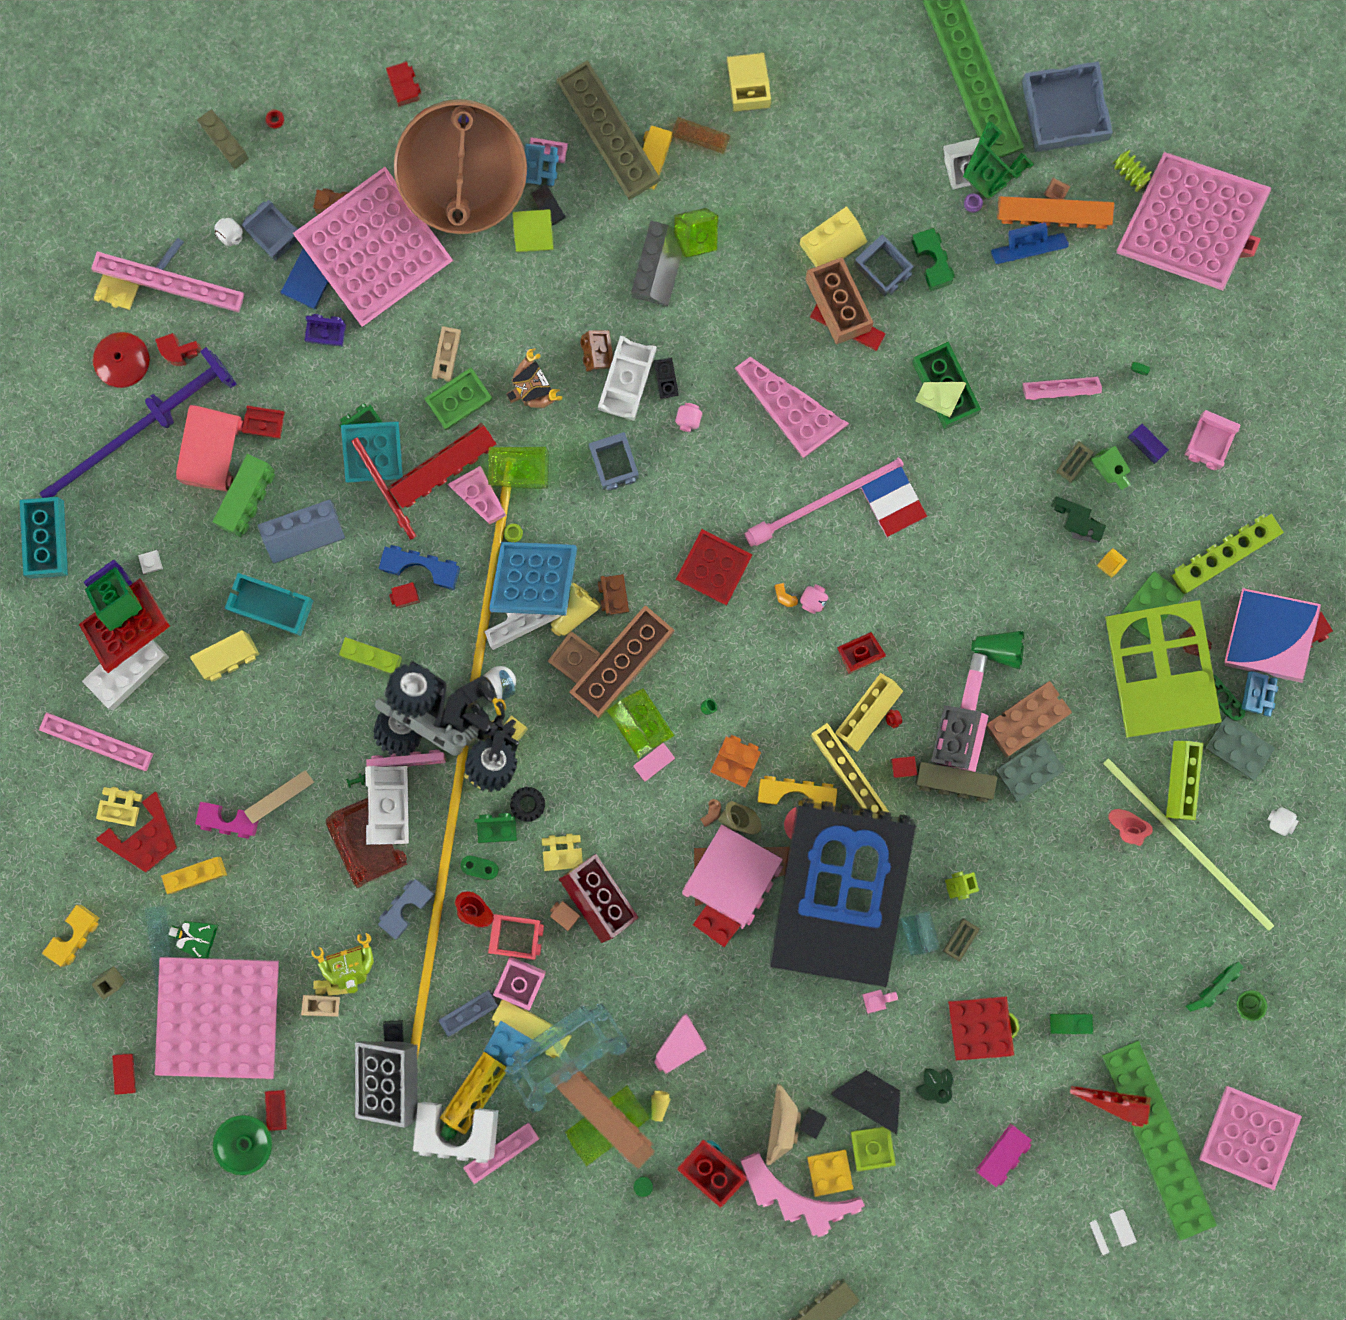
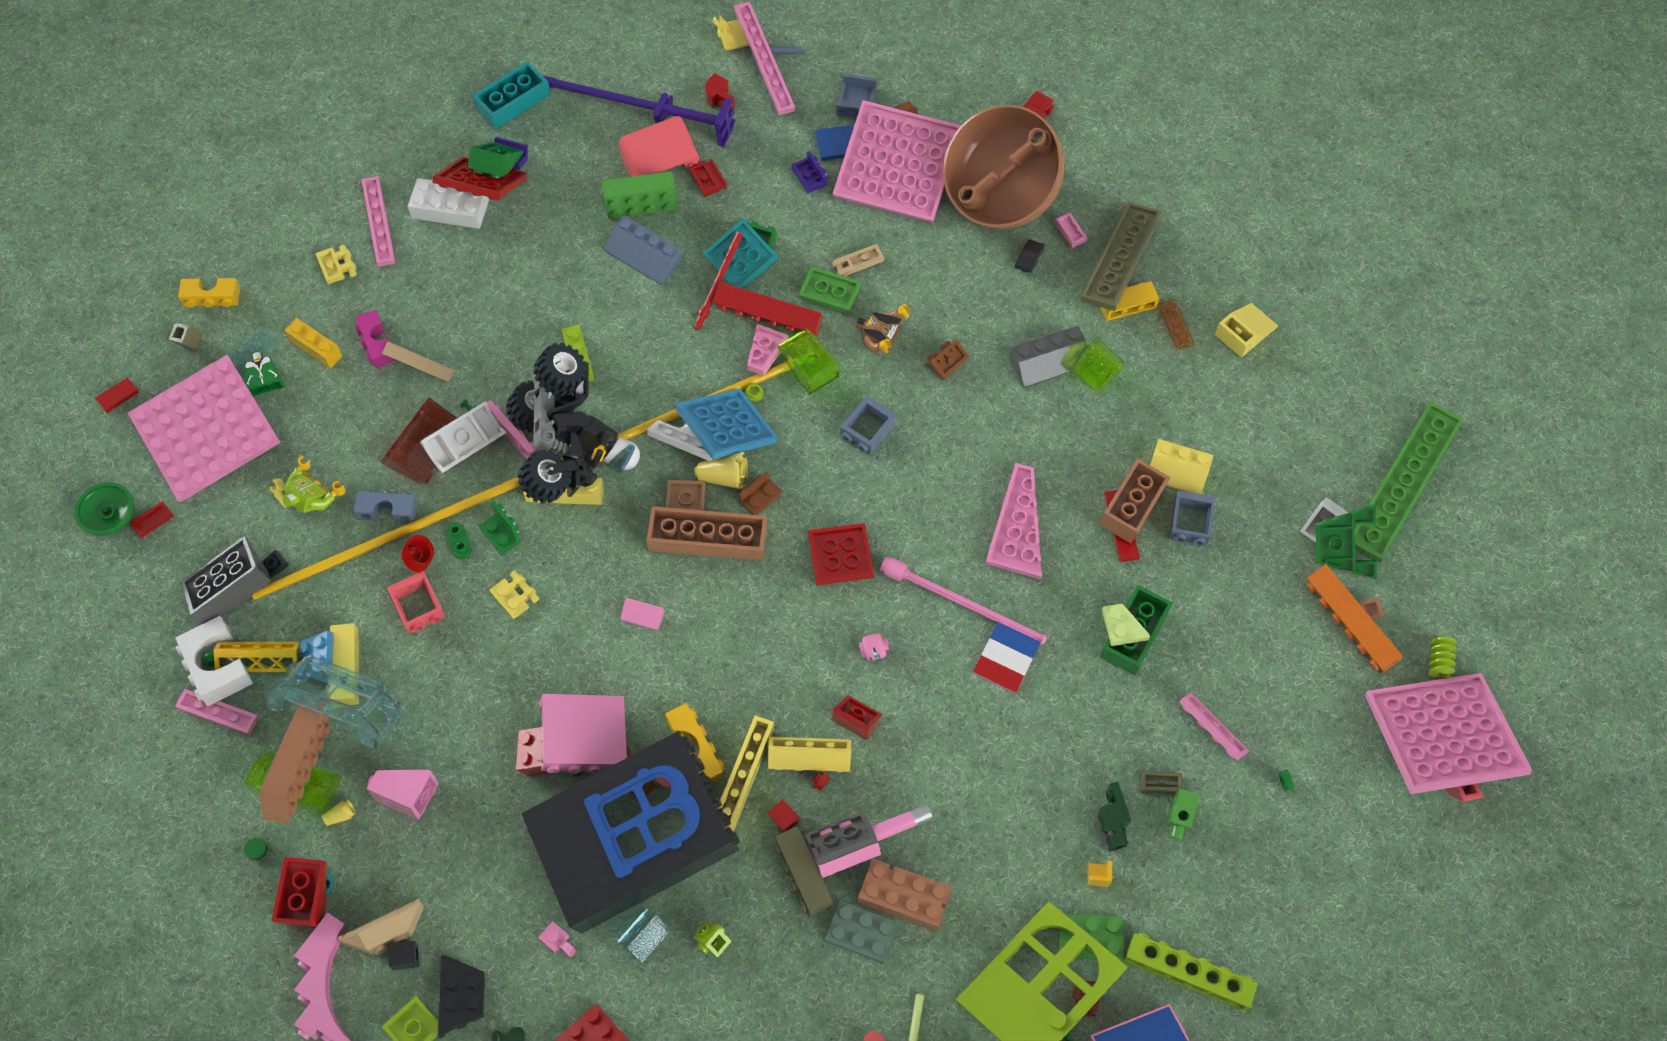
camera: 50 degrees right, 20 degrees down
red dish [93,332,150,388] -> none
red wing [96,792,177,872] -> none
white plate [138,550,163,574] -> none
light yellow slope [190,630,260,682] -> none
olive brick [197,109,249,170] -> none
white head [215,218,243,246] -> none
teal piece [224,573,314,636] -> none
red plate [265,110,285,129] -> none
tan slope [301,994,340,1016] -> none
blue arch [379,545,460,590] -> none
red brick [389,582,420,609] -> none
sand blue plate [438,990,499,1037] -> none
bright pink brick [493,956,545,1010] -> none
black tyre [510,787,545,822] -> none
lime slope [513,210,554,252] -> none
dark azure plate [525,143,559,186] -> none
nougat brick [550,901,581,931] -> none
dark red slope [559,854,639,943] -> none
white piece [598,336,657,421] -> none
clear neon green slope [607,688,675,759] -> none
black slope [653,357,679,399] -> none
bright pink head [675,403,702,432] -> none
green hinge [700,698,717,715] -> none
nougat arm [700,799,721,827] -> none
orange plate [710,735,761,788] -> none
olive piece [718,801,762,835] -> none
light orange arm [774,583,798,607] -> none
yellow plate [807,1149,853,1197] -> none
green arch [911,228,955,292] -> none
olive tile [943,918,980,962] -> none
medium lavender plate [964,193,983,212] -> none
green cone [971,631,1025,669] -> none
blue bracket [991,223,1069,264] -> none
sand blue tile [1022,61,1112,152] -> none
dark purple panel [1127,424,1169,464] -> none
bright pink panel [1184,410,1241,470] -> none

